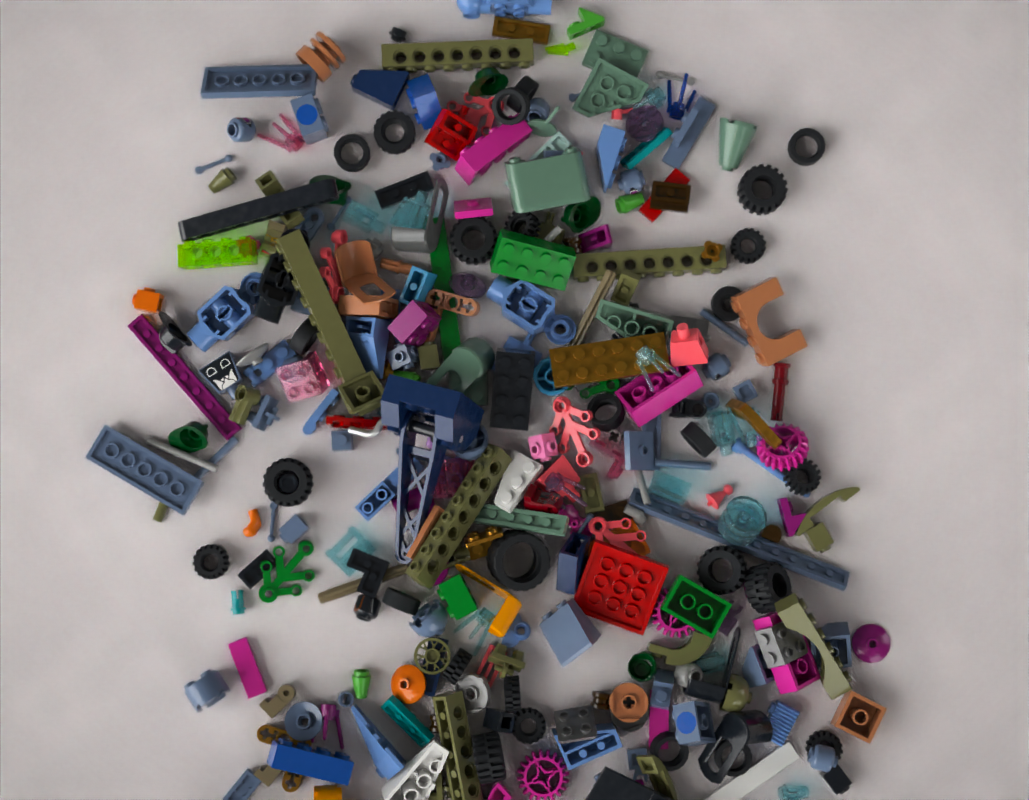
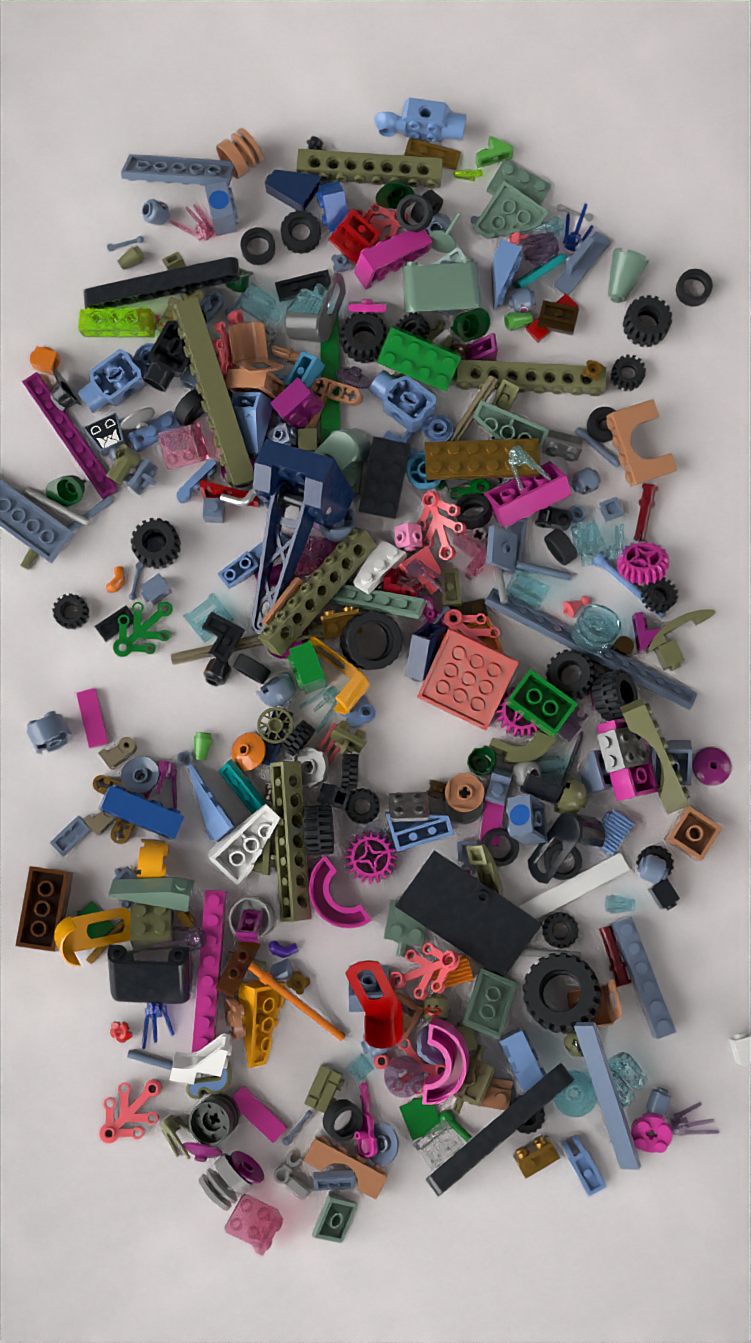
camera: 10 degrees right, 5 degrees down
teal pin [231,590,246,615] -> none
olive slope [337,370,384,415] -> none
sand blue slope [539,598,601,668] -> none
light grey arm [623,504,647,525] -> none
coral torso [670,323,709,367] -> none
pearl gold beam [725,398,782,449] -> none

